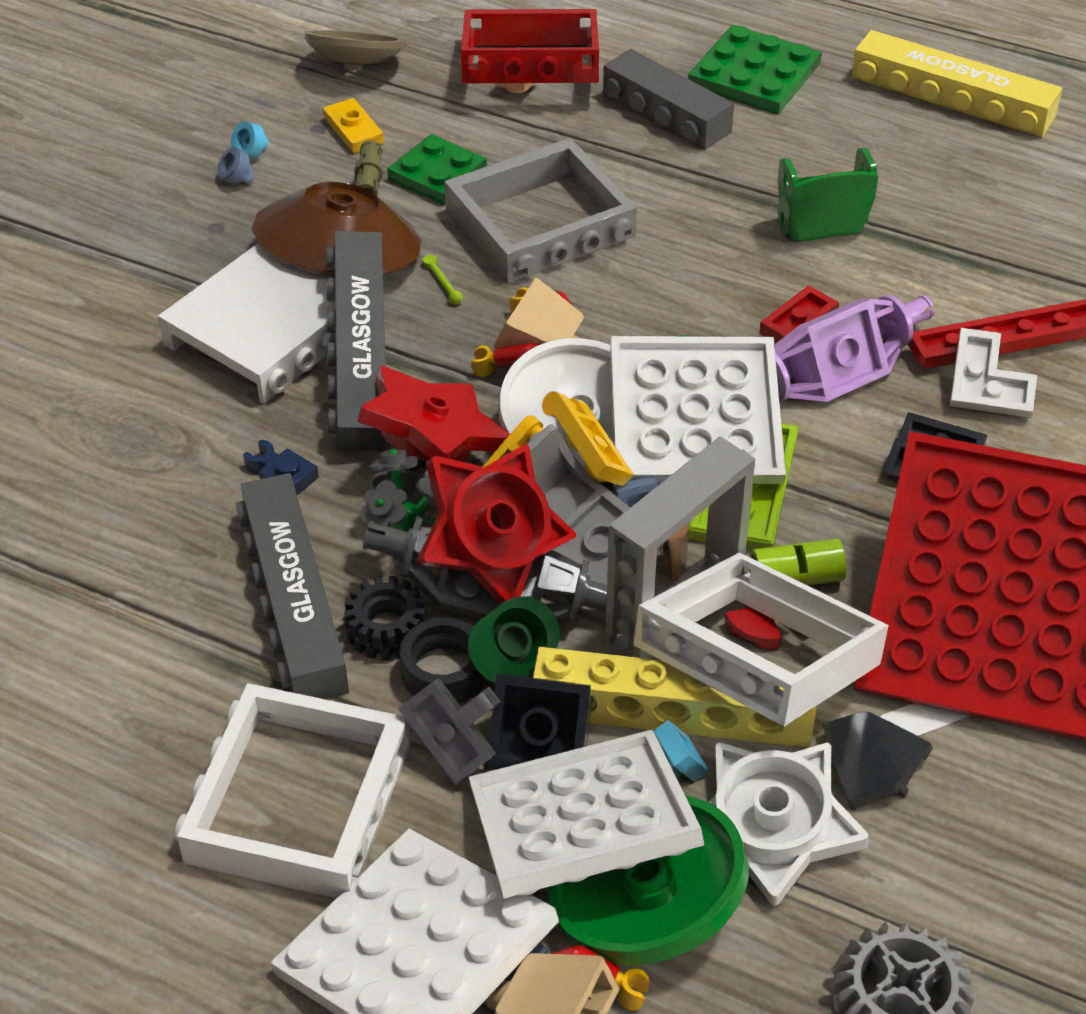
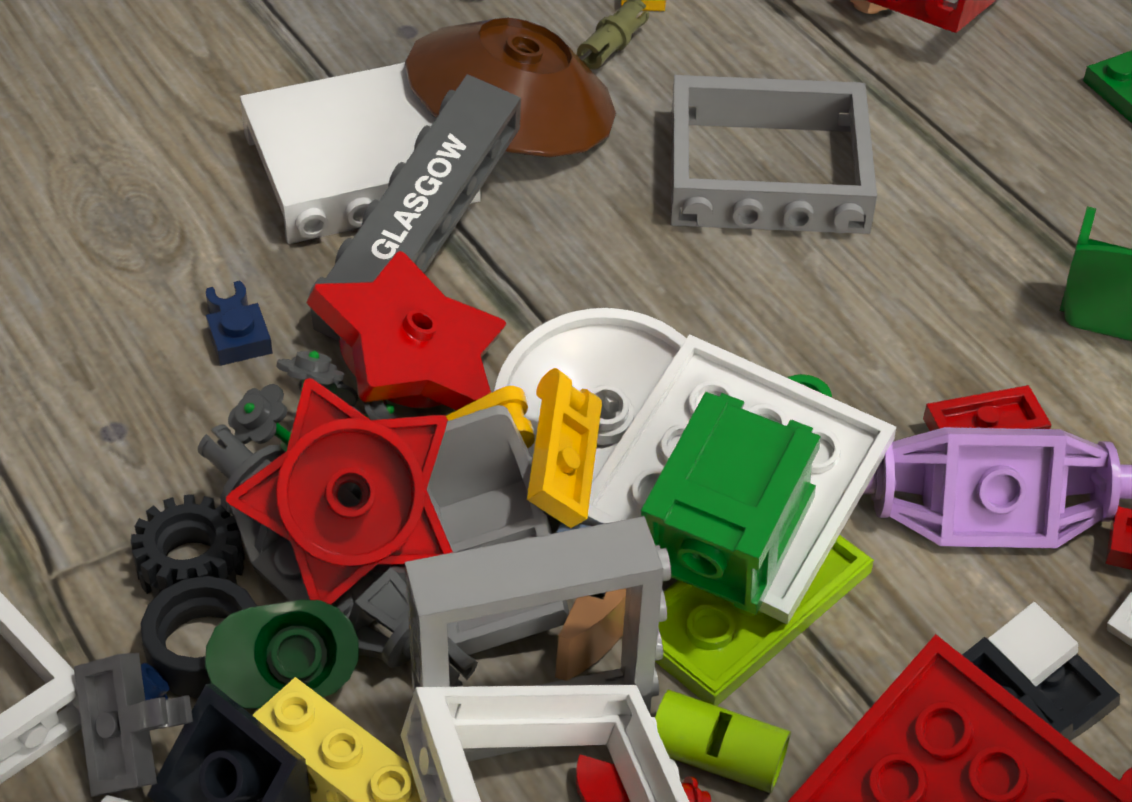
camera: 30 degrees right, 0 degrees up
dark grey brick [235,473,349,699] -> none
green plate [387,134,487,205] -> none
lime hinge [422,254,463,305] -> none
tan torso [470,278,584,377] -> none
dark grey brick [603,49,734,150] -> none
none -> green container [641,391,821,615]
none -> white tile [988,602,1078,686]

